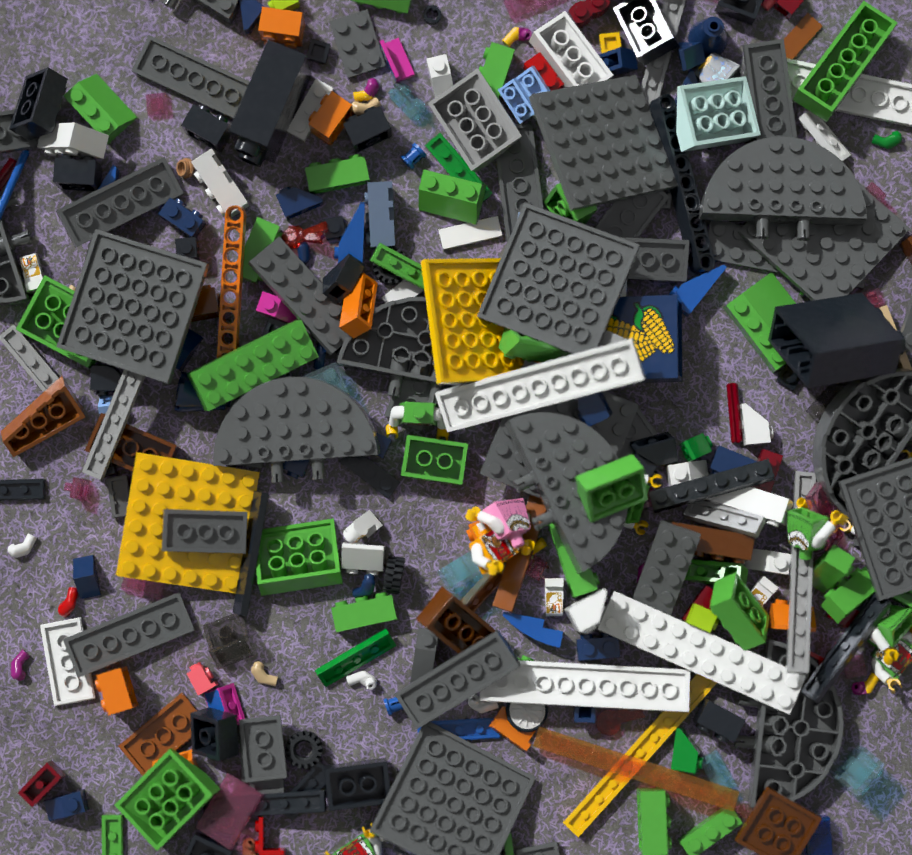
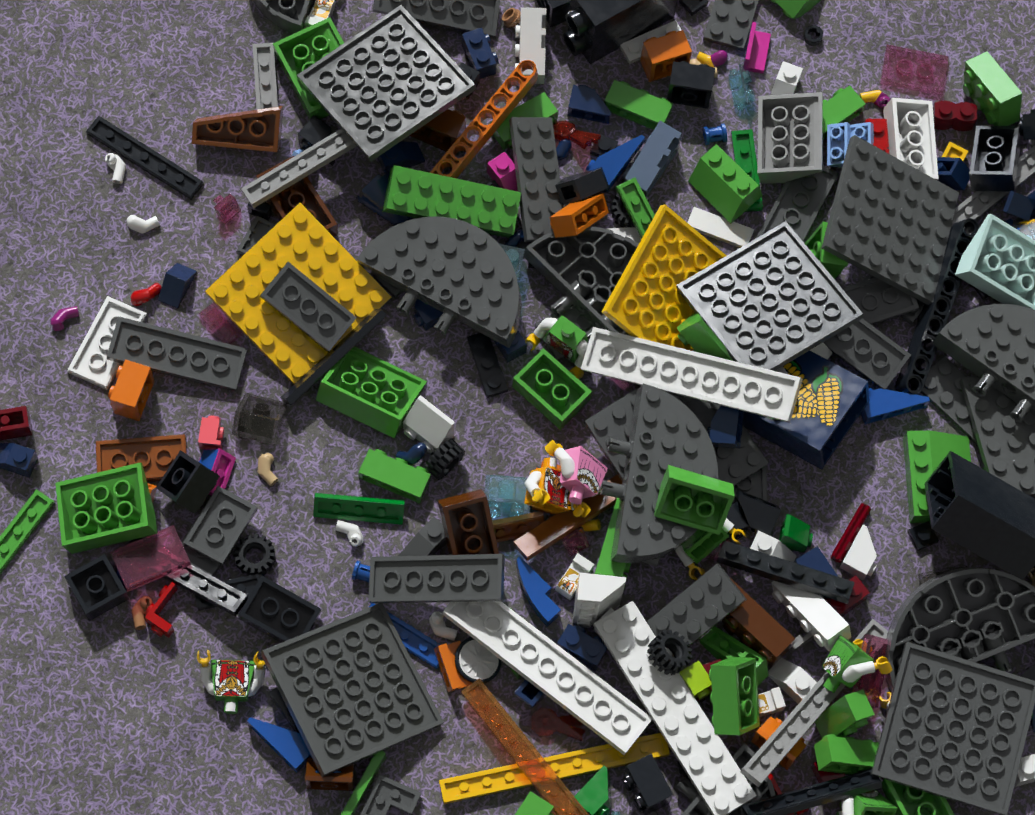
camera: 30 degrees right, 15 degrees down
white leg [343,510,383,544] -> none
light grey plate [683,500,766,538] -> none
none -> black tyre [647,630,692,675]

